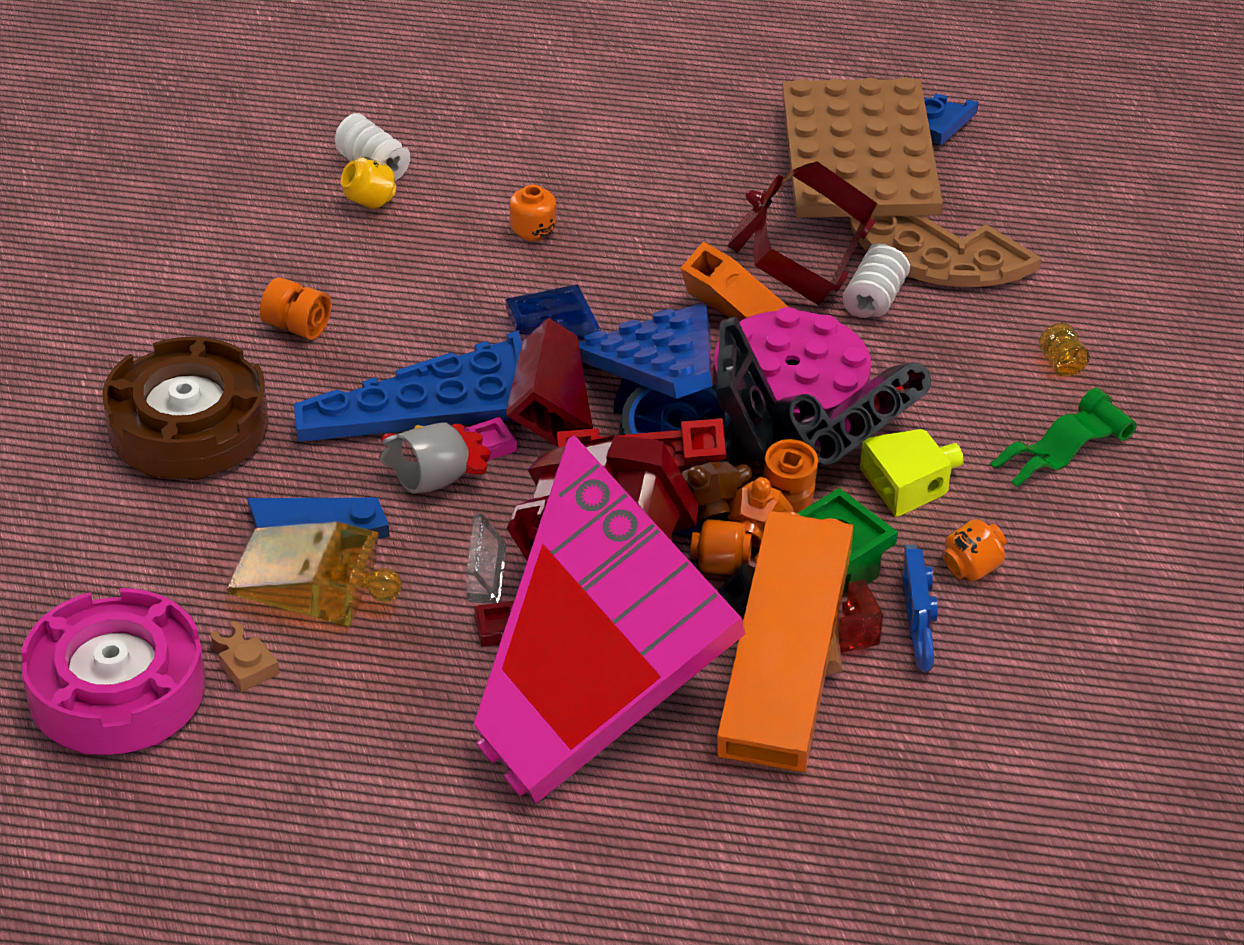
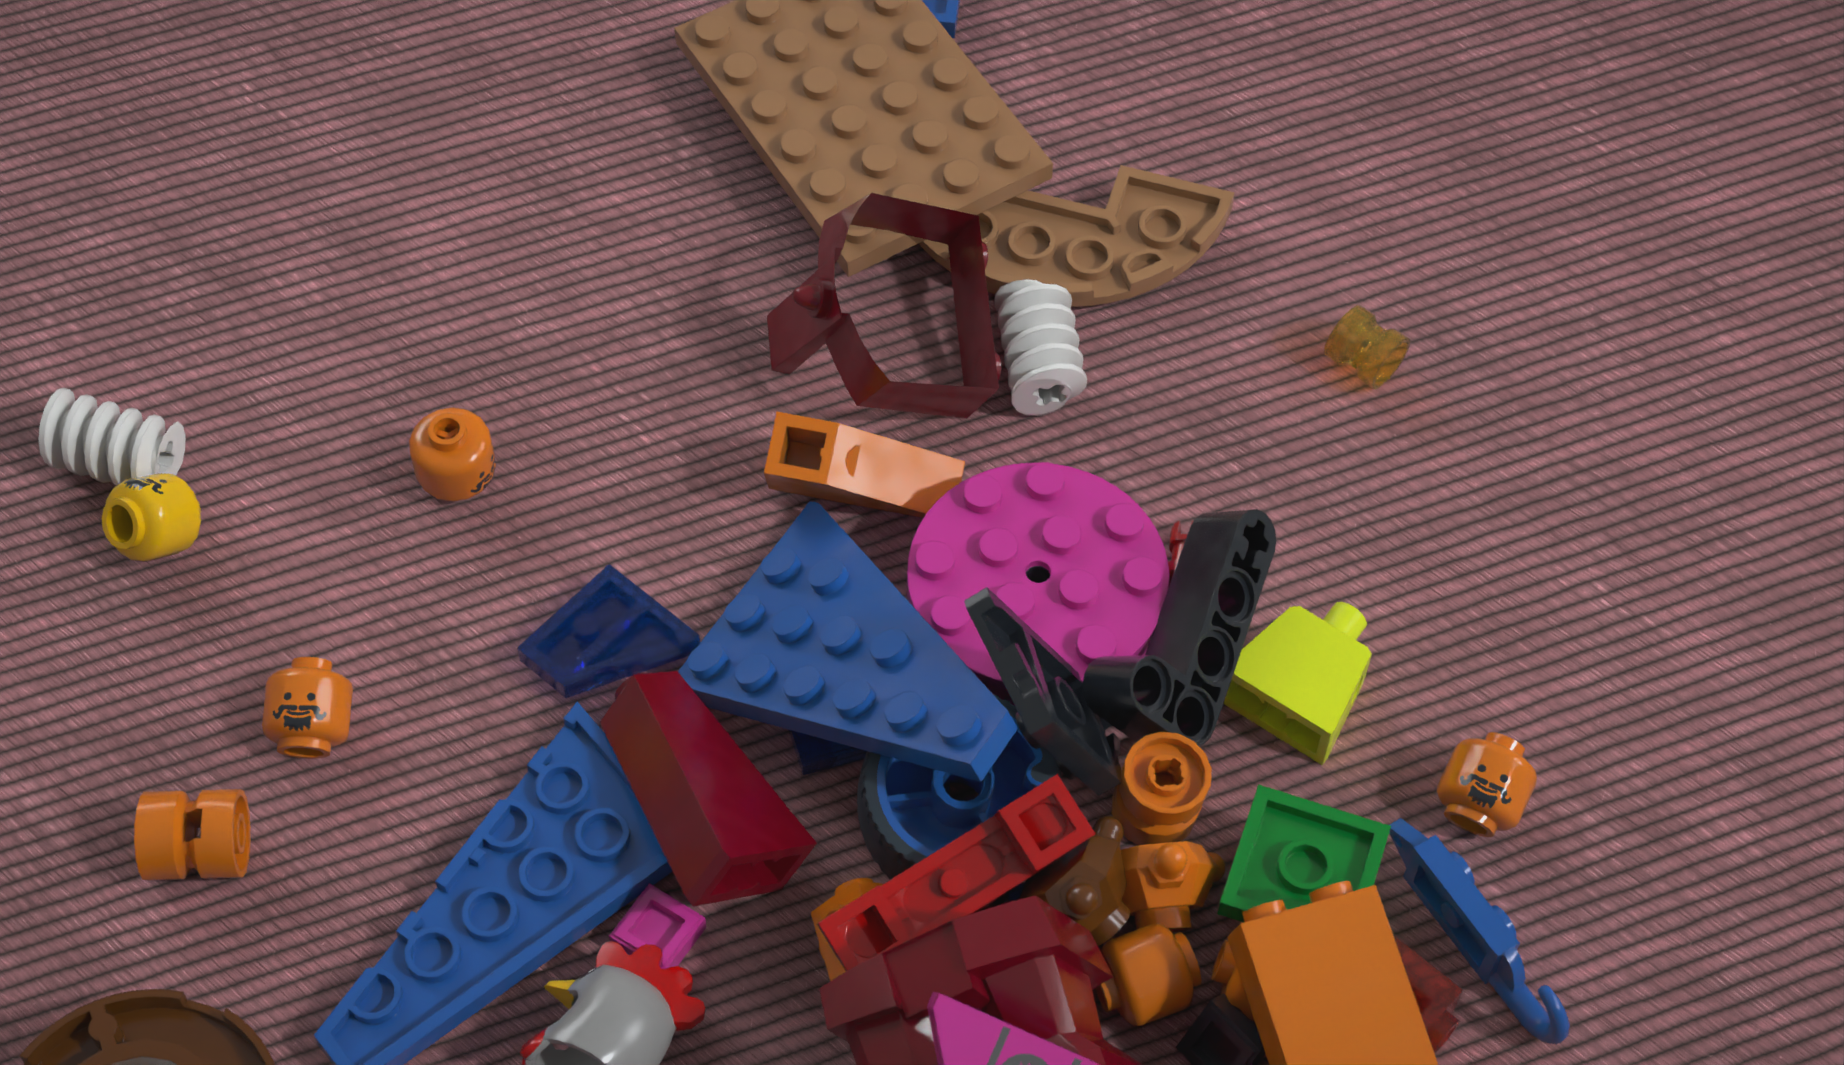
camera: 30 degrees left, 15 degrees up
green flag [990,388,1137,487] -> none
none -> orange head [262,657,353,759]

